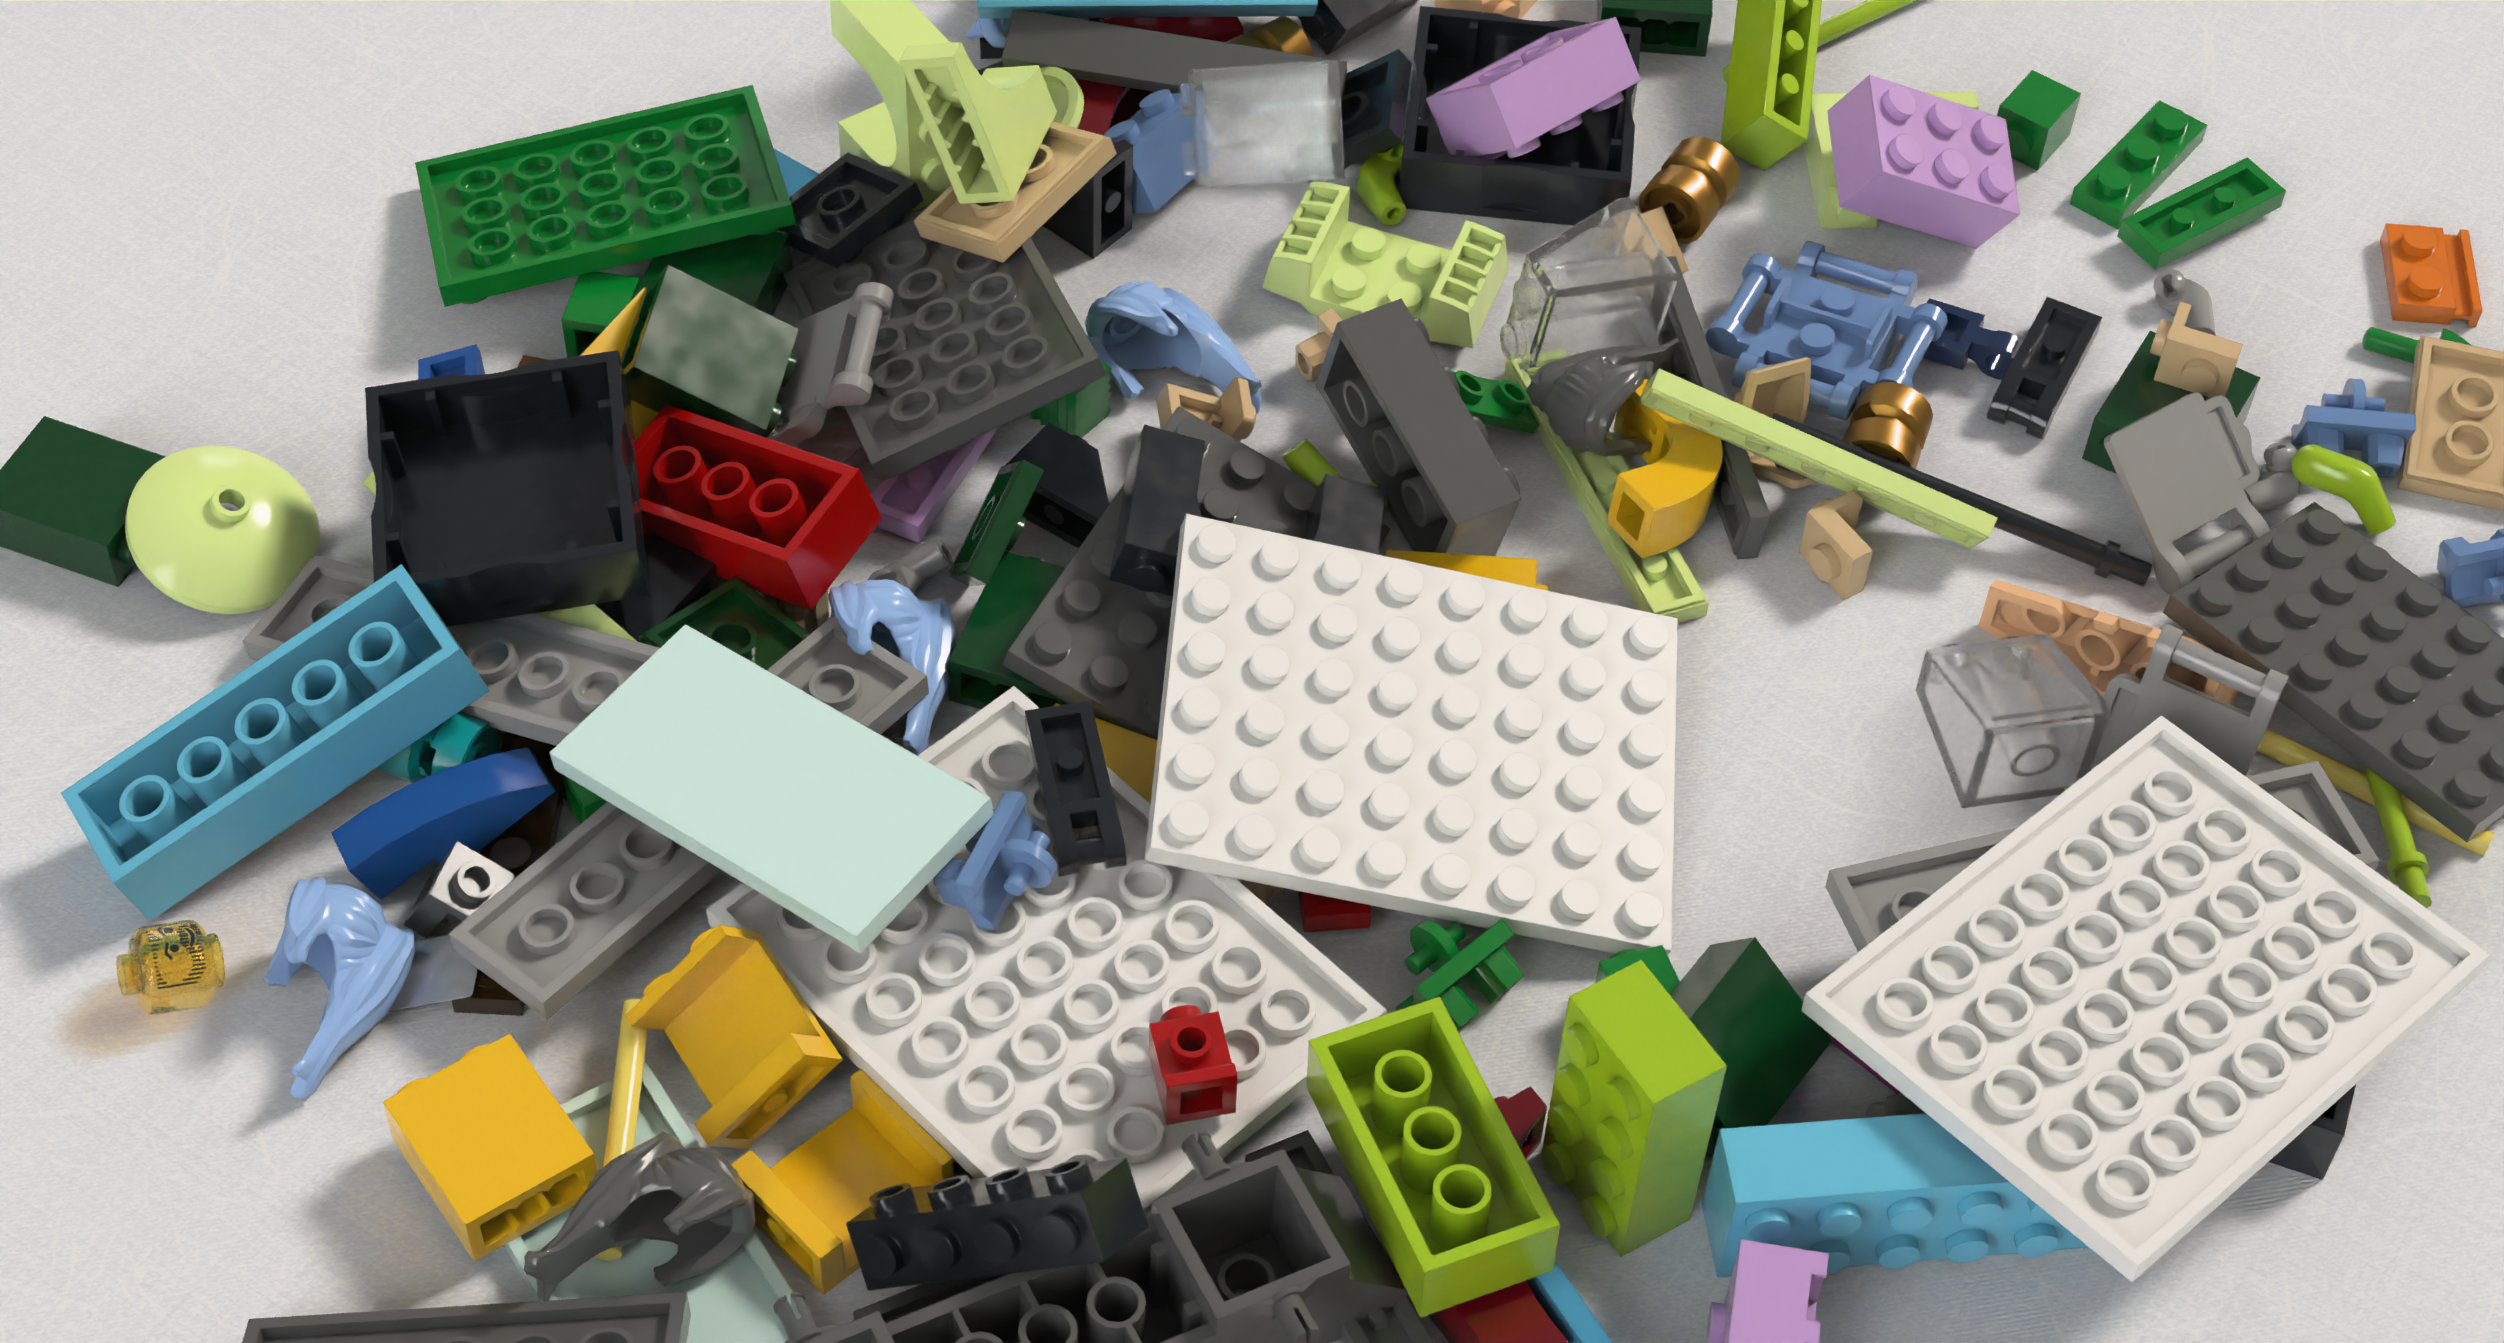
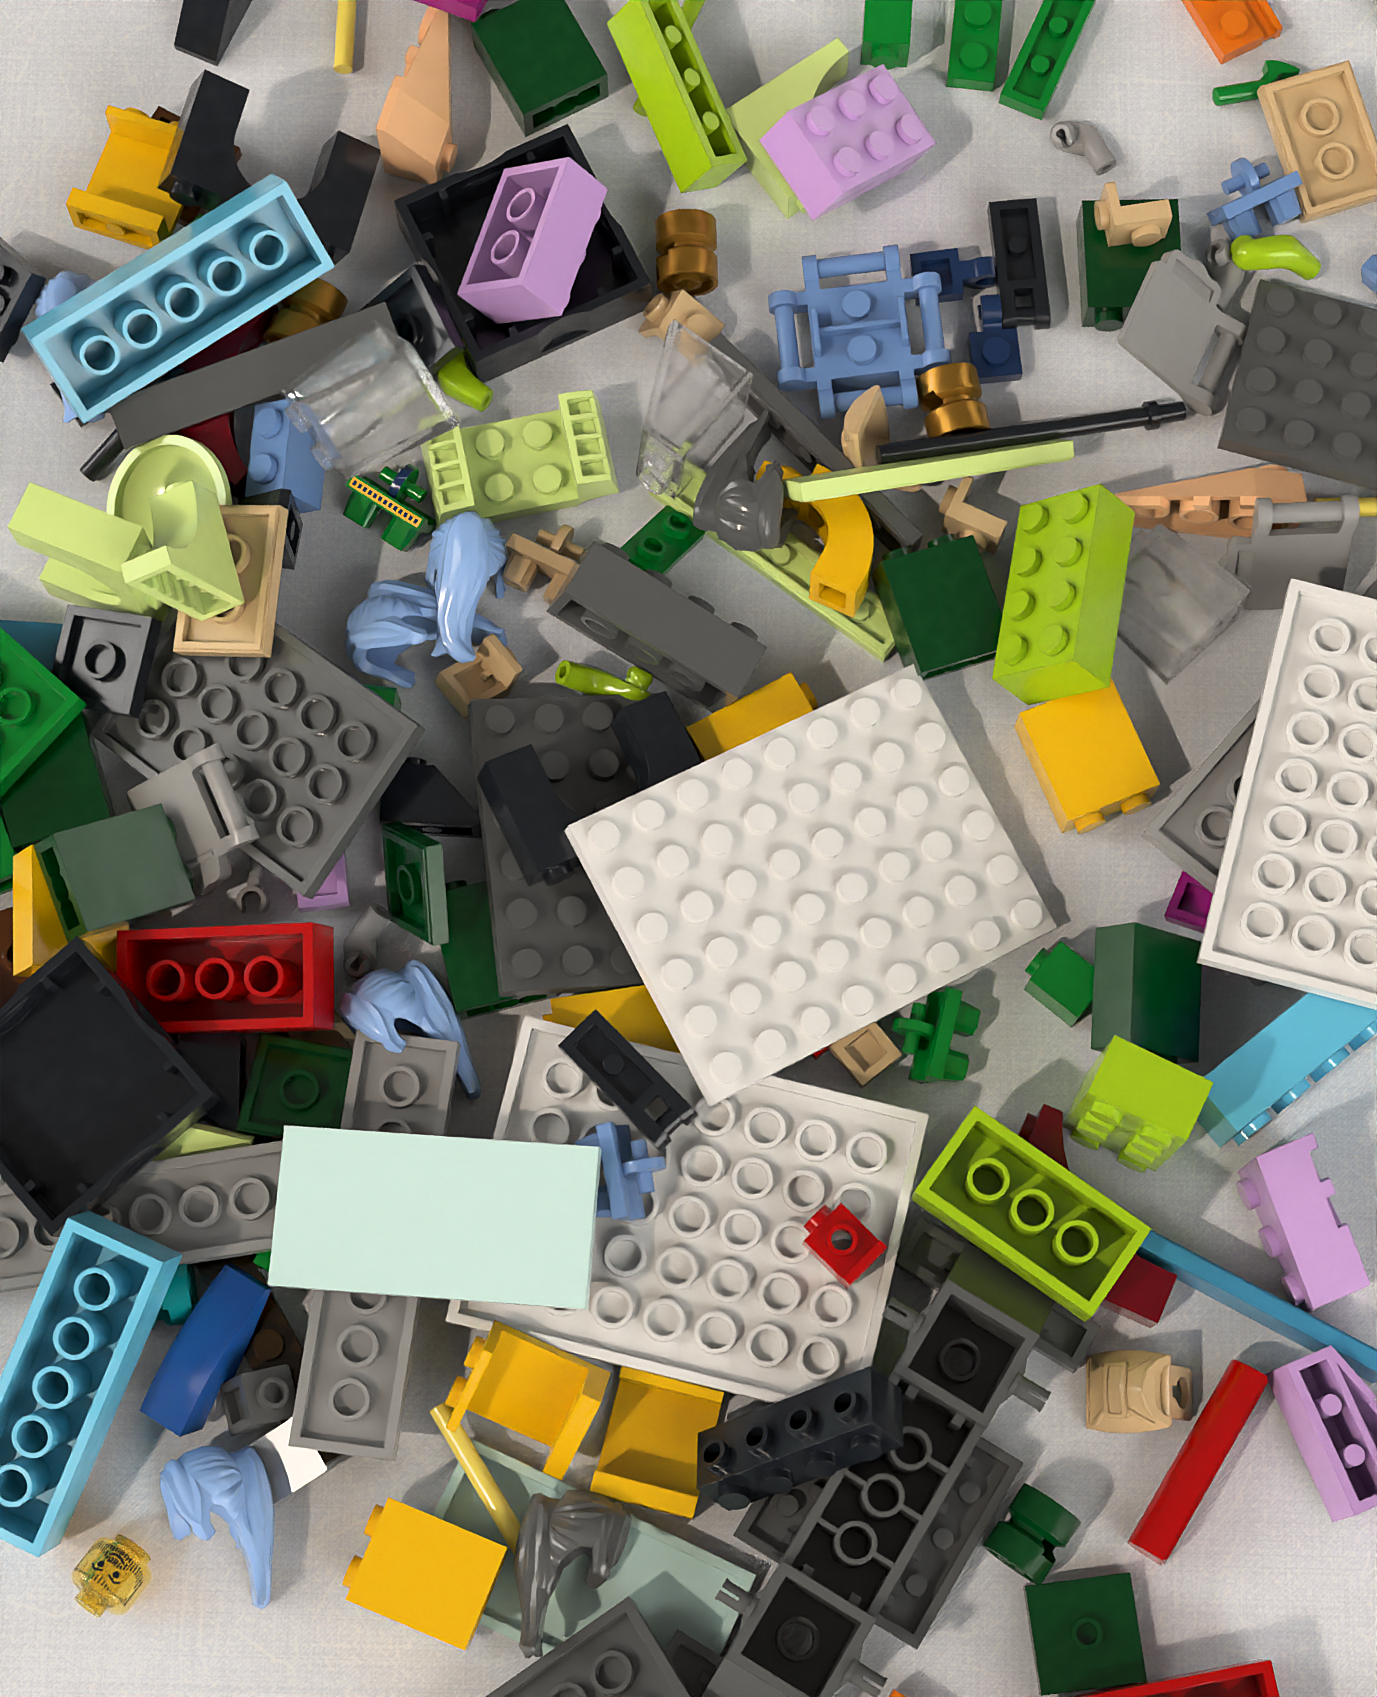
camera: 30 degrees left, 25 degrees up
none -> green hips [343,464,436,552]
none -> light blue hair [425,511,507,663]
none -> tan plate [829,1022,902,1089]
none -> dark green brick [871,534,1002,681]
none -> dark blue plate [967,294,1023,384]
none -> lime brick [992,484,1135,705]
none -> yellow brick [1014,678,1160,834]

